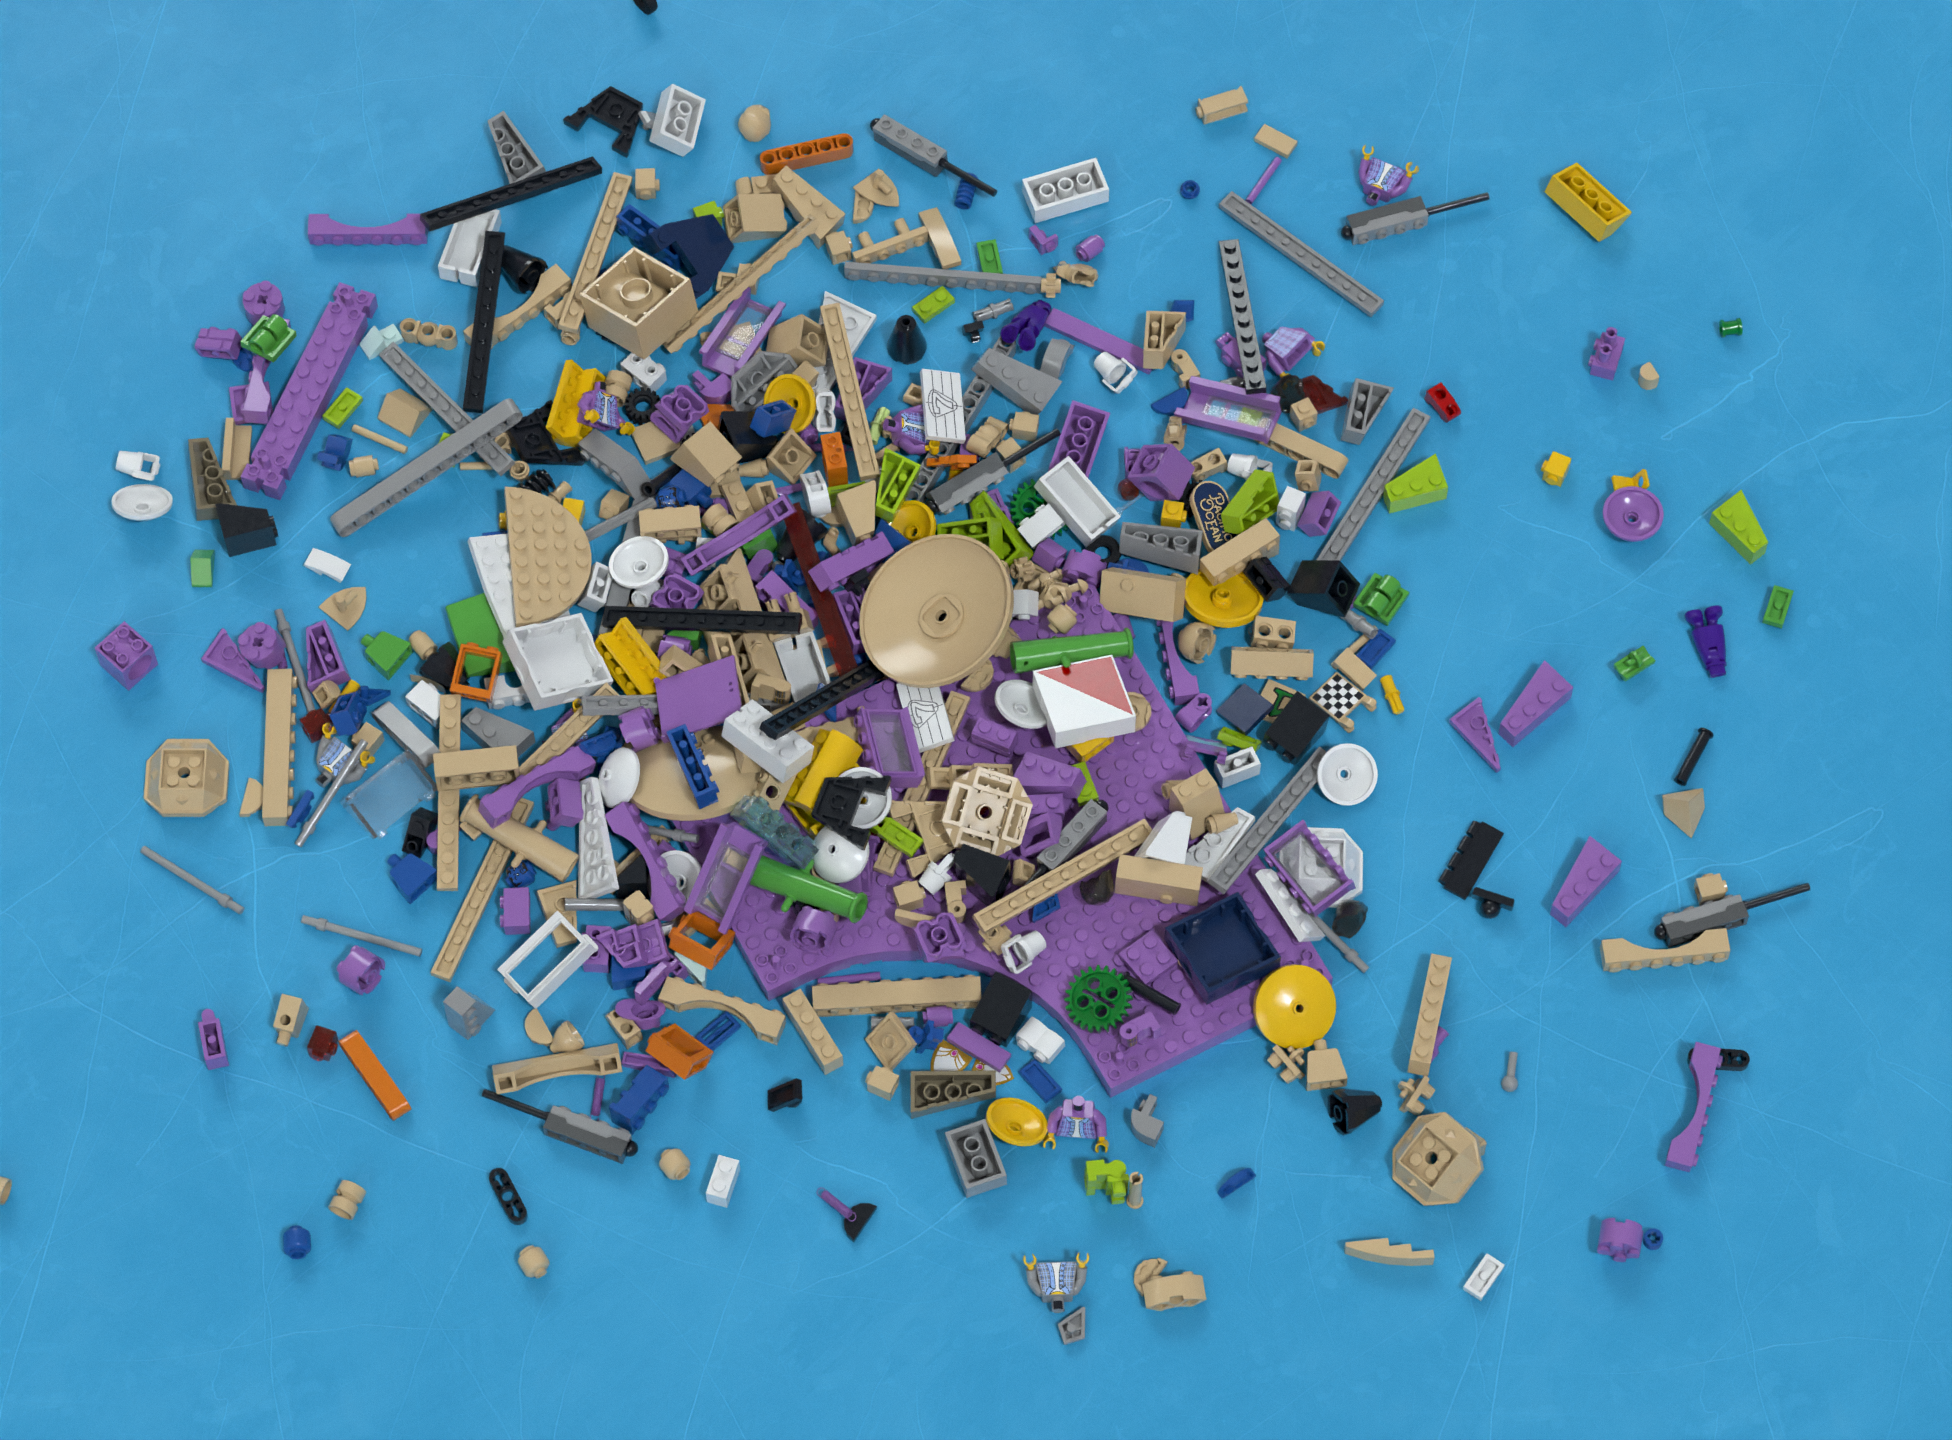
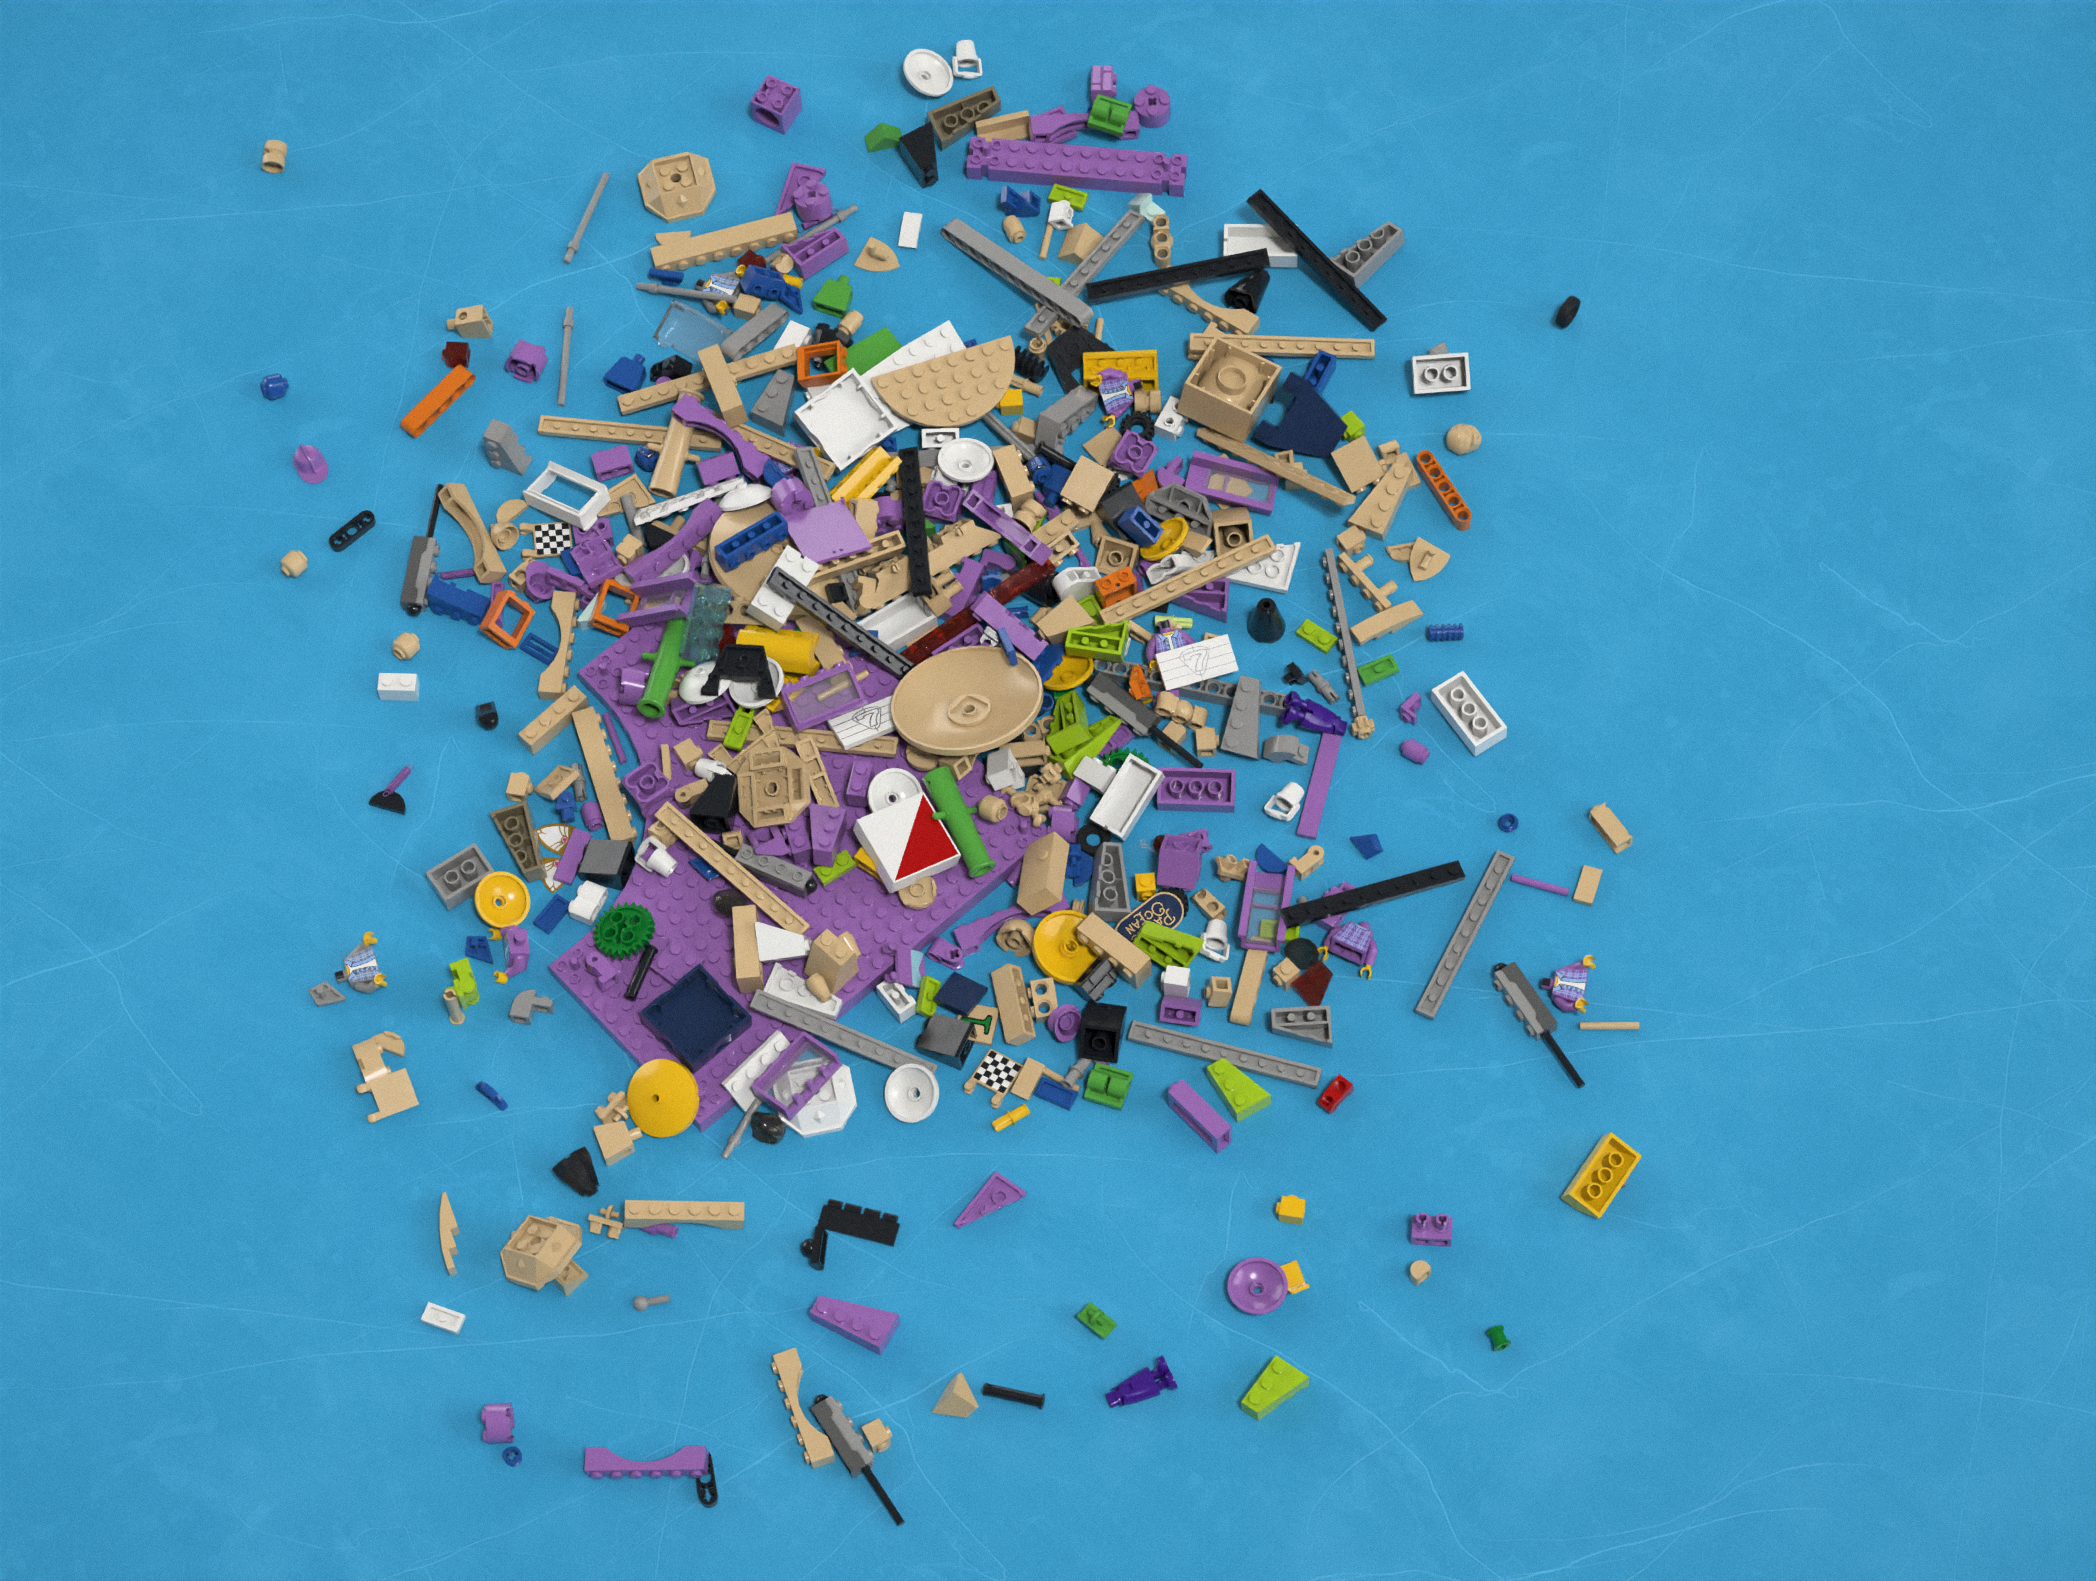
camera: 80 degrees right, 0 degrees up
medium lavender brick [198,1009,229,1070] -> none
medium lavender arch [308,214,428,246] -> none
tan wheel [328,1180,366,1220] -> none
black wing [563,86,643,158] -> none
tan brick [635,168,660,200] -> none
piece [870,114,997,197] -> none
tan animal [1053,261,1099,287] -> none
tan wedge [1143,311,1186,369] -> none
medium lavender wedge [1498,660,1573,747] -> none
bright green plate [1762,585,1794,629] -> none
none -> medium lavender piece [292,444,328,484]
none -> tan flag [356,1068,419,1123]
none -> blue piece [466,936,494,964]
none -> flag [520,522,572,561]
none -> blue tile [998,627,1018,666]
none -> white brick [1048,200,1074,231]
none -> medium lavender piece [1048,1004,1082,1042]
none -> medium lavender piece [1168,1079,1232,1154]
none -> tan piece [1580,1022,1639,1030]

